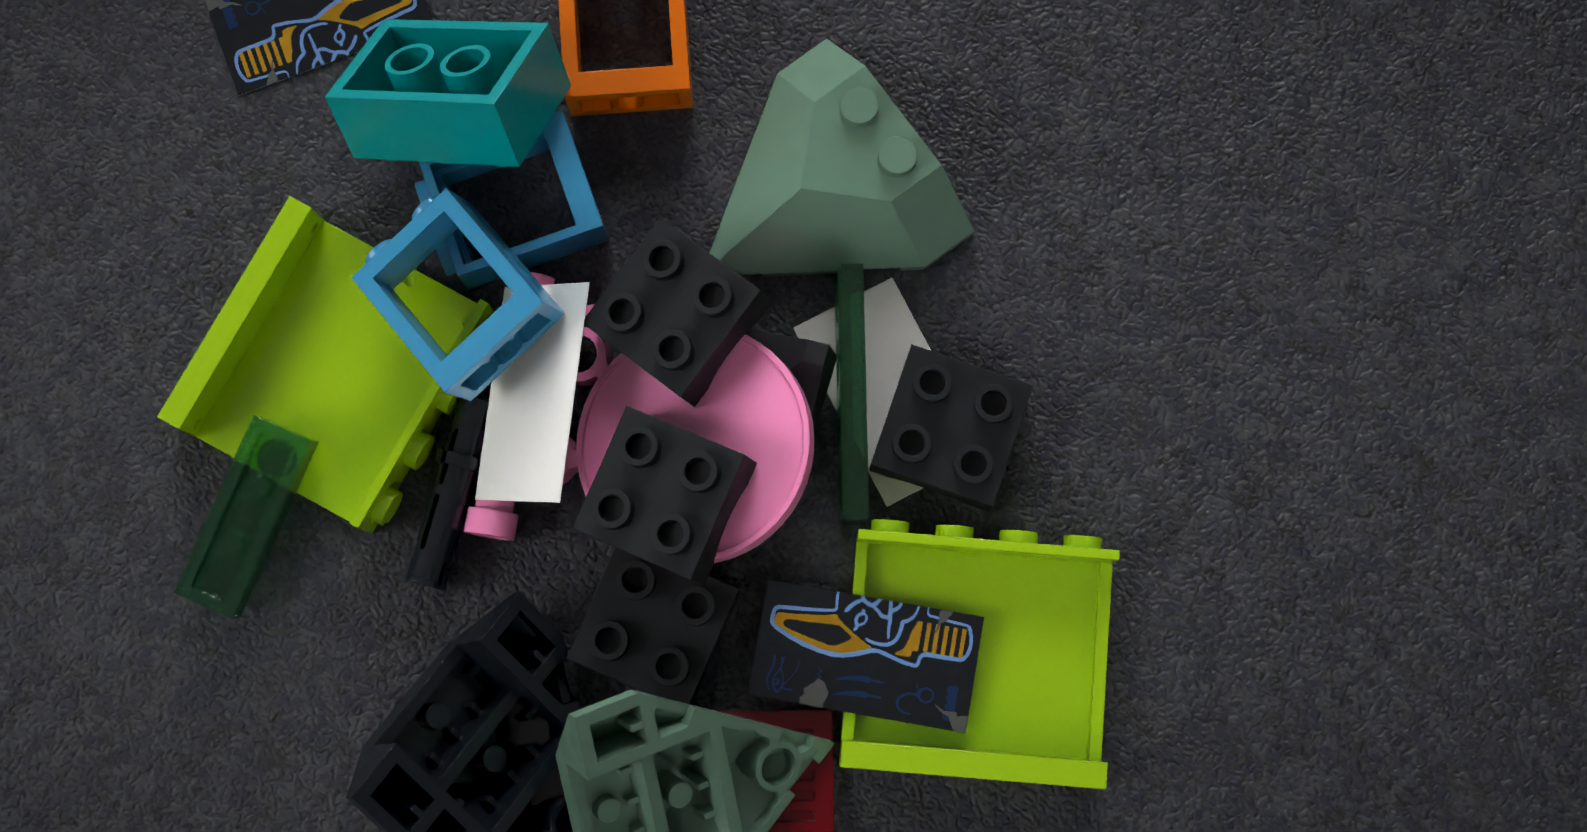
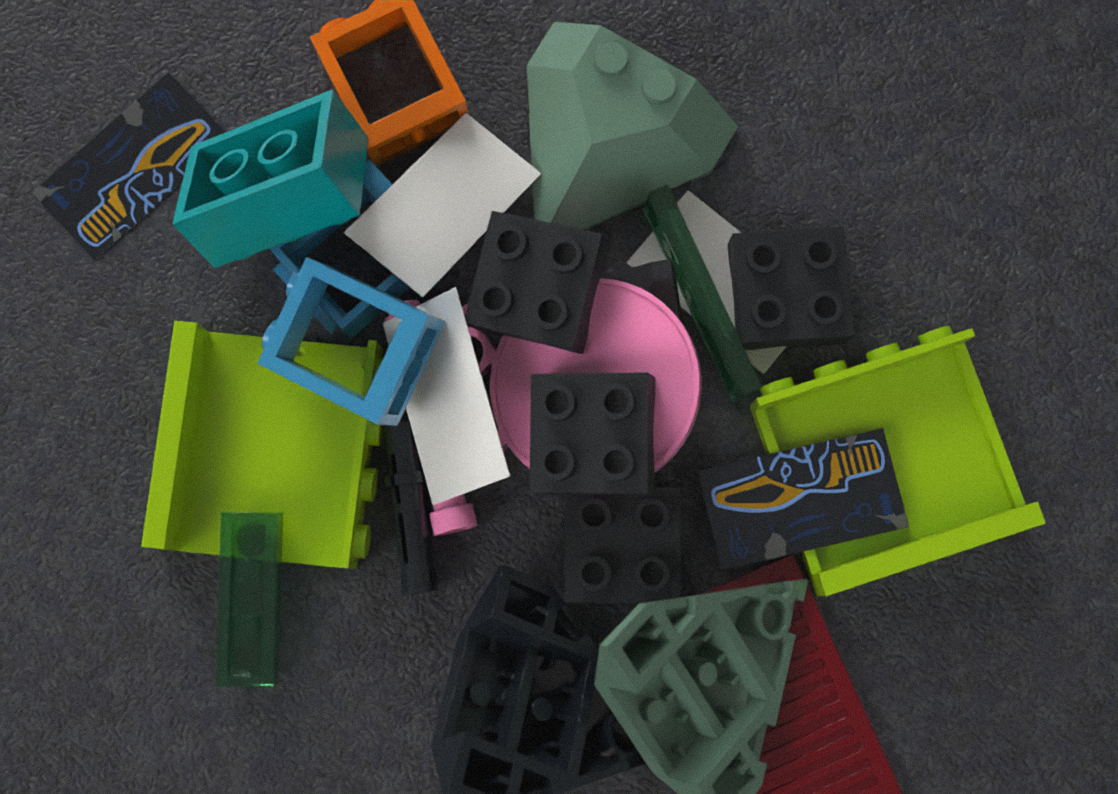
camera: 20 degrees left, 0 degrees up
none -> white sticker [344,113,541,297]

